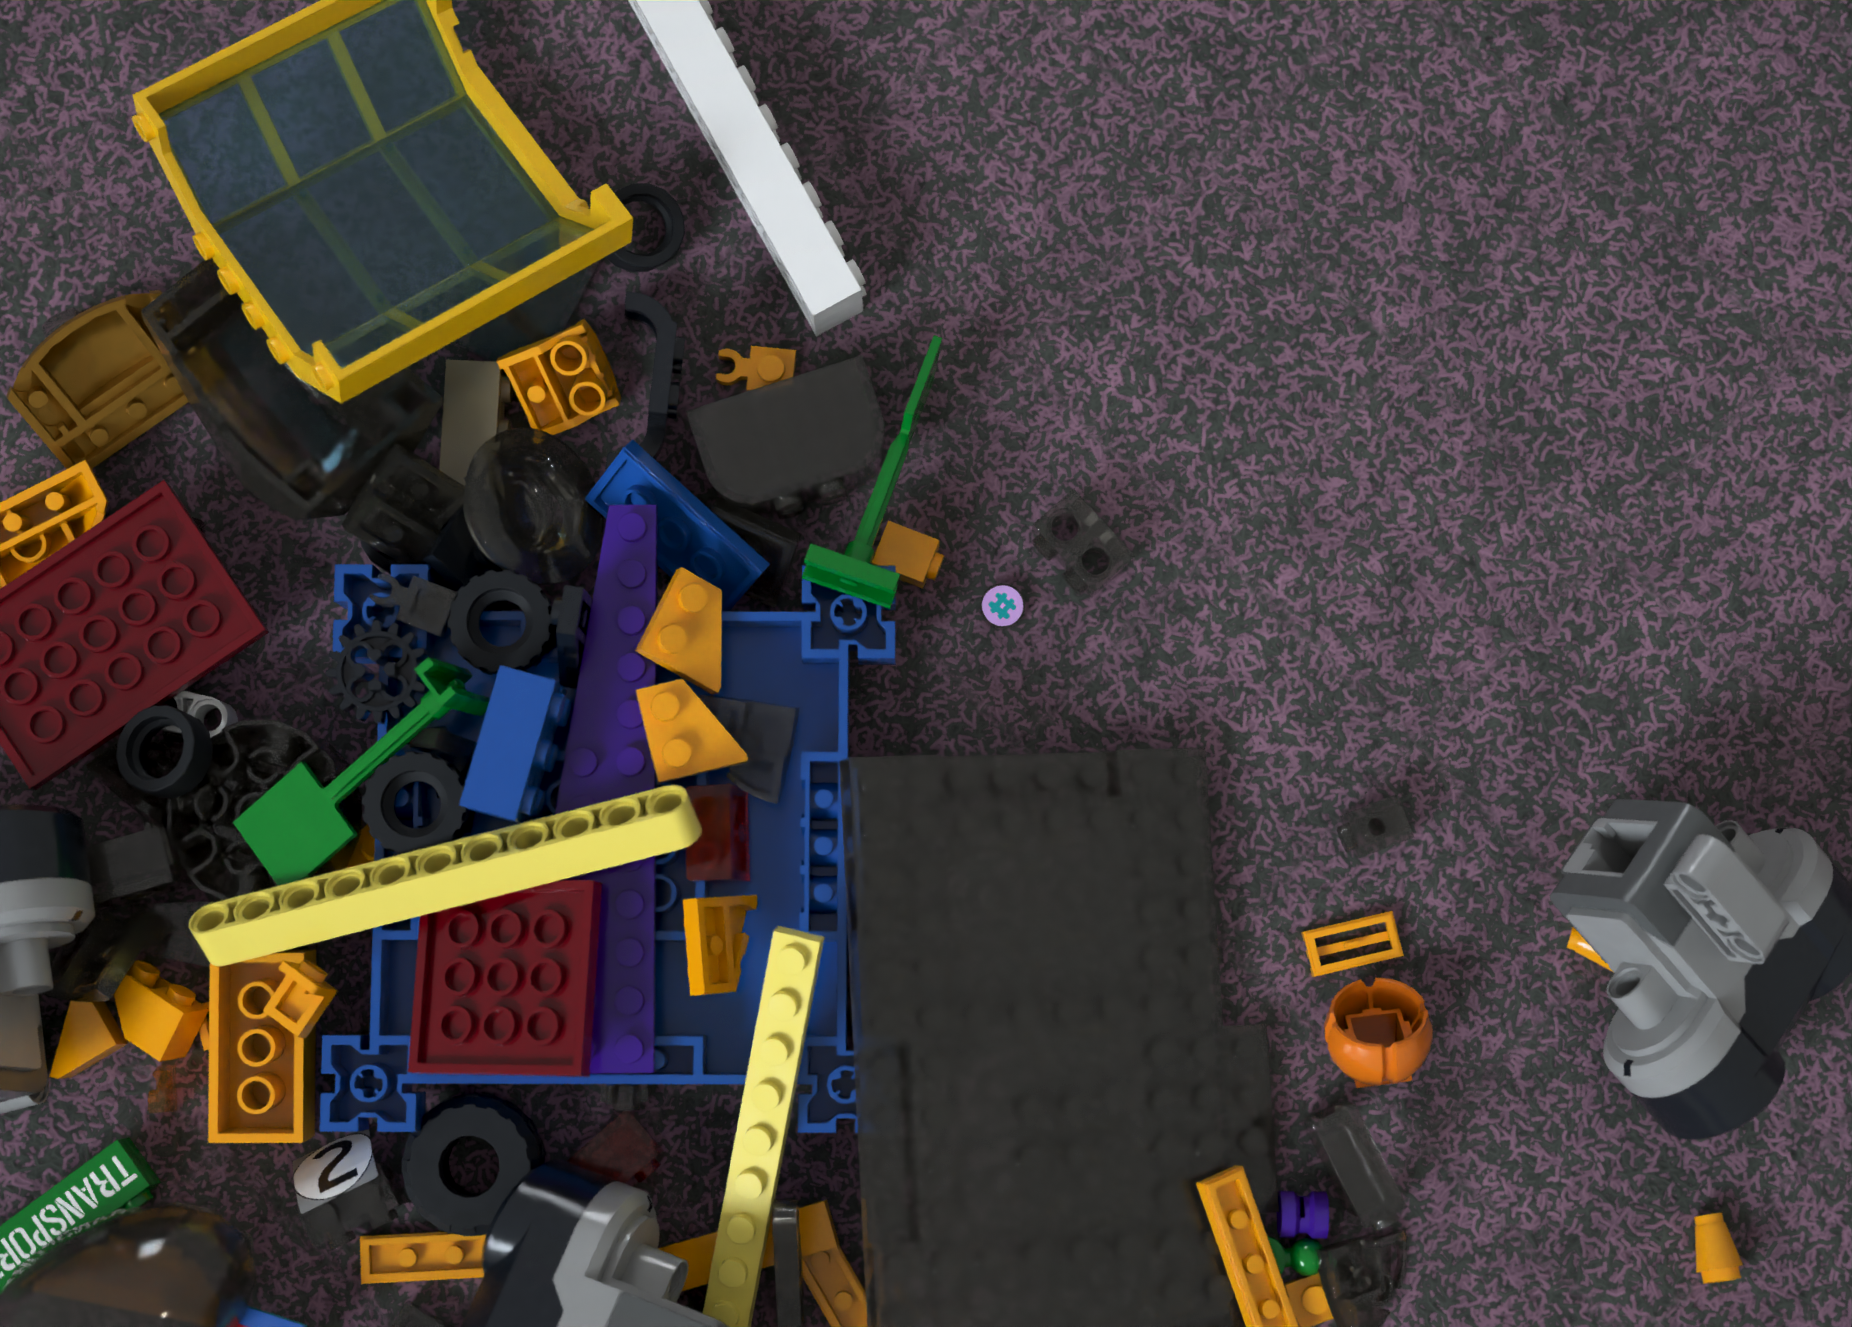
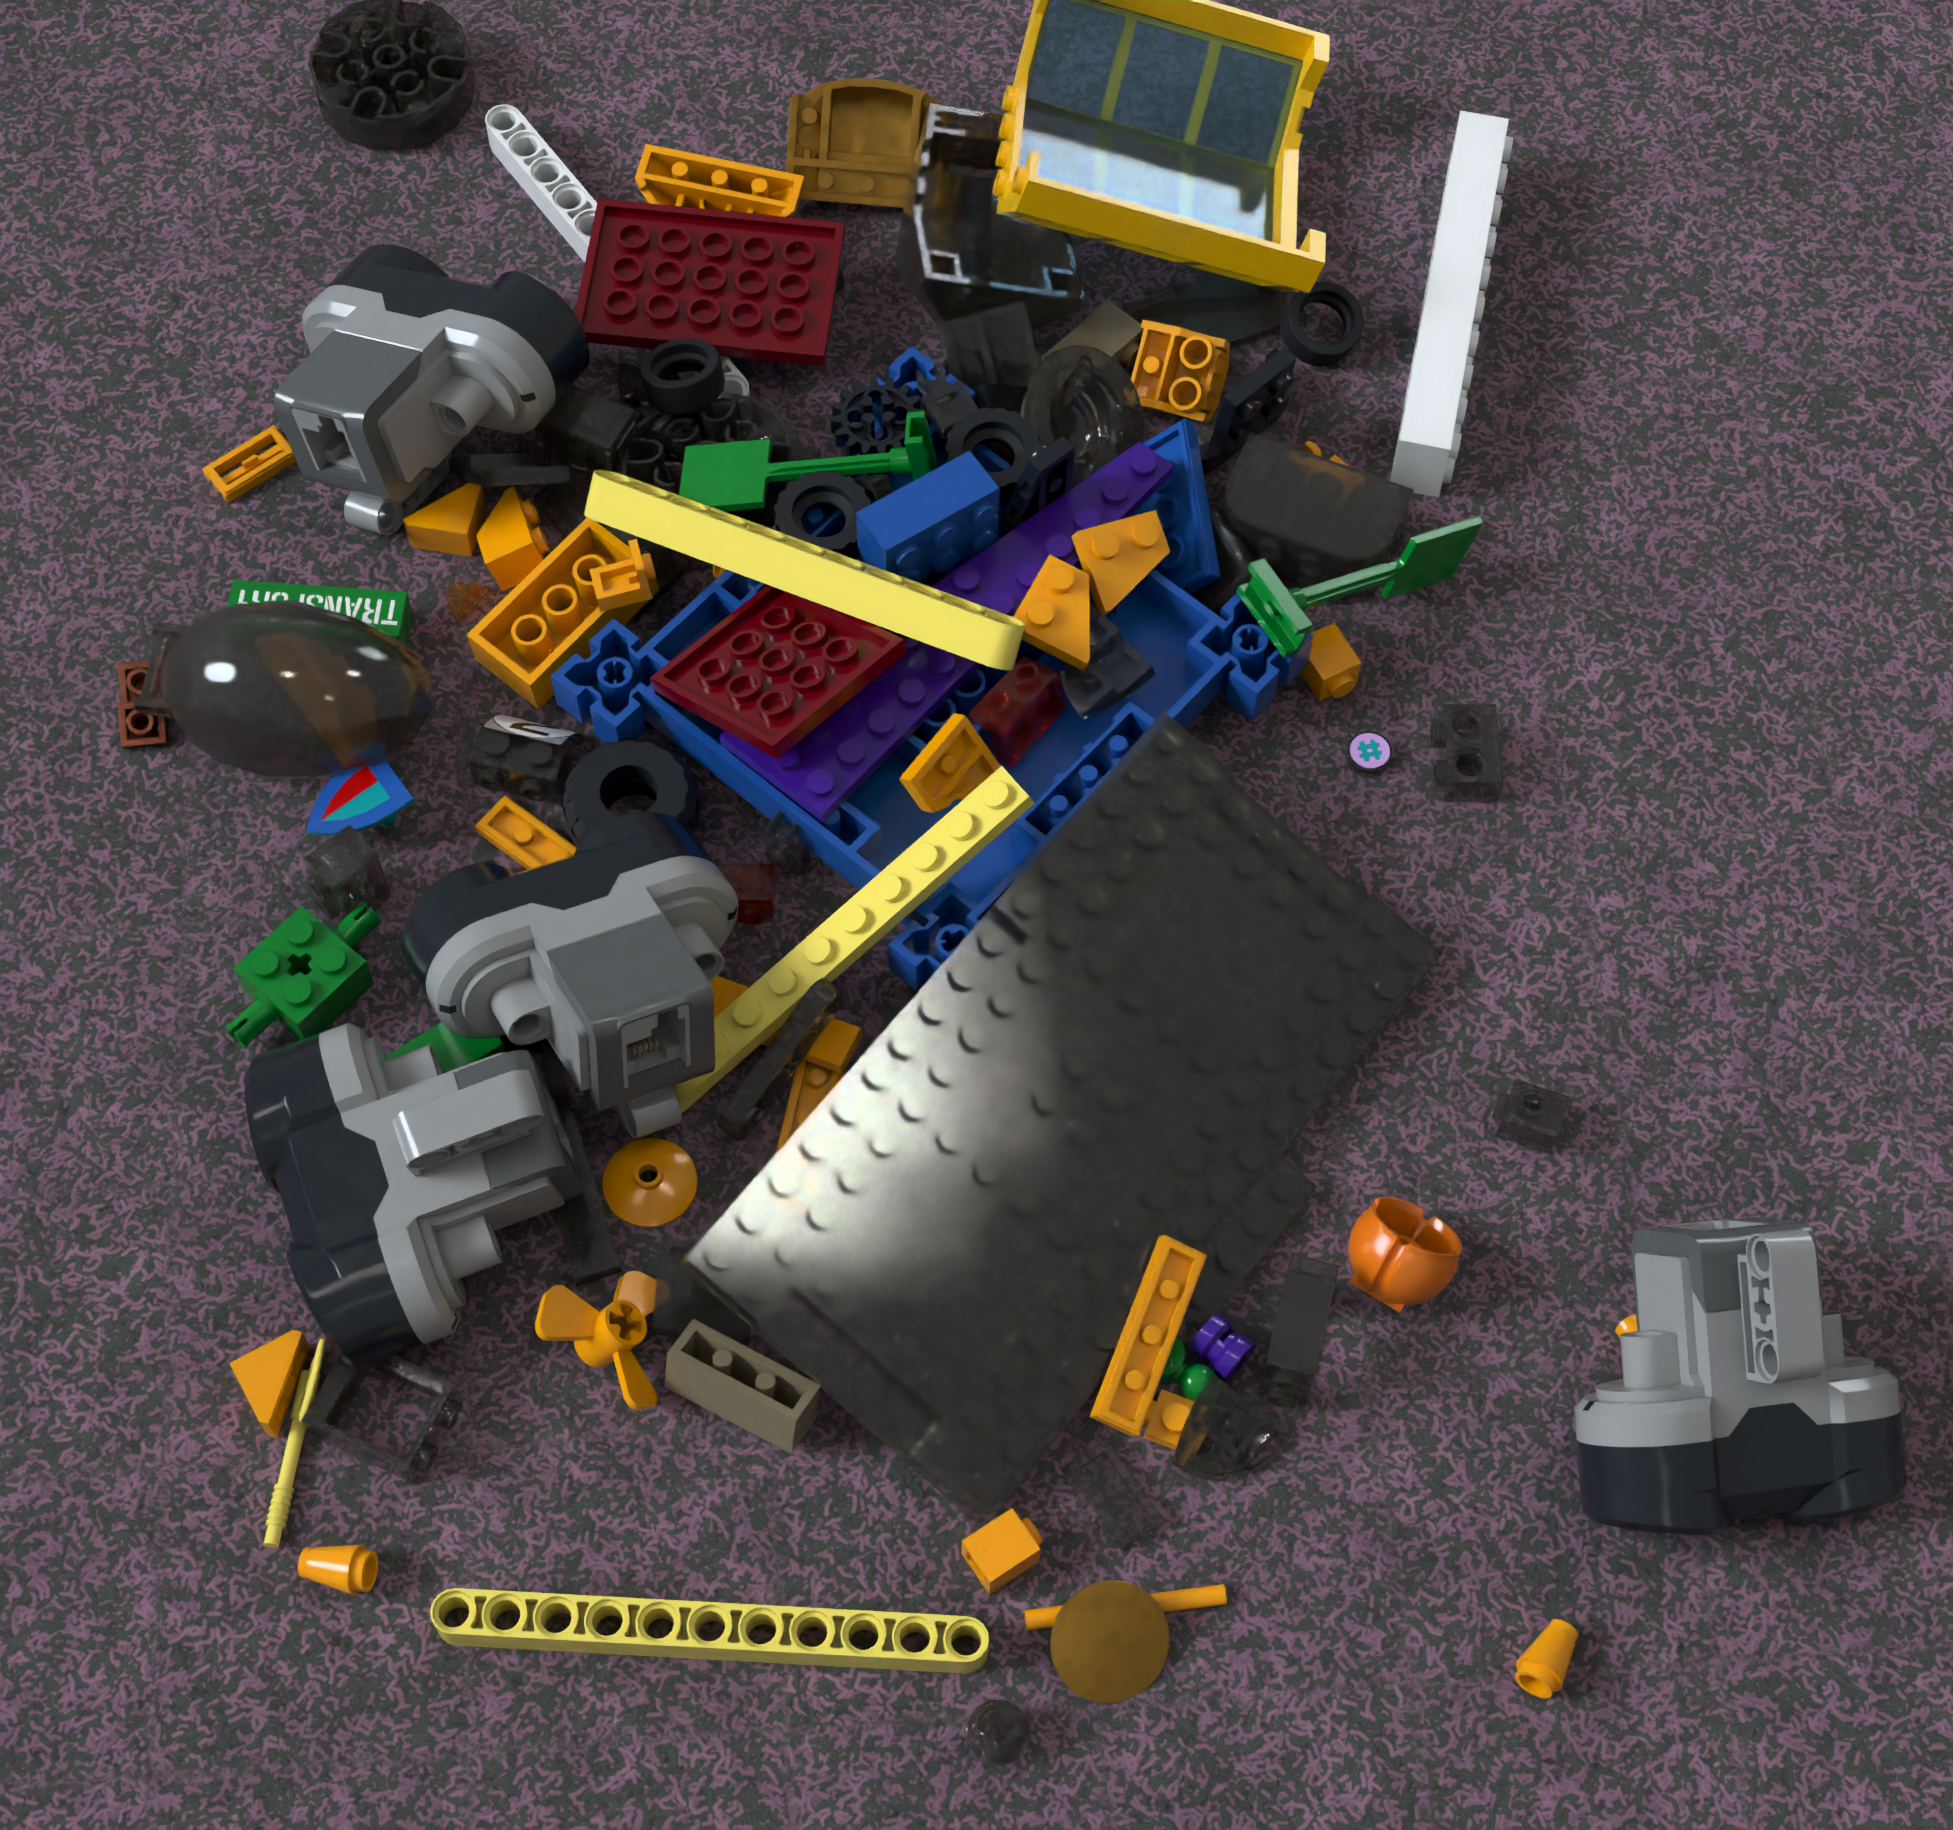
camera: 40 degrees right, 20 degrees down
light orange tile [1301,911,1404,977] -> none

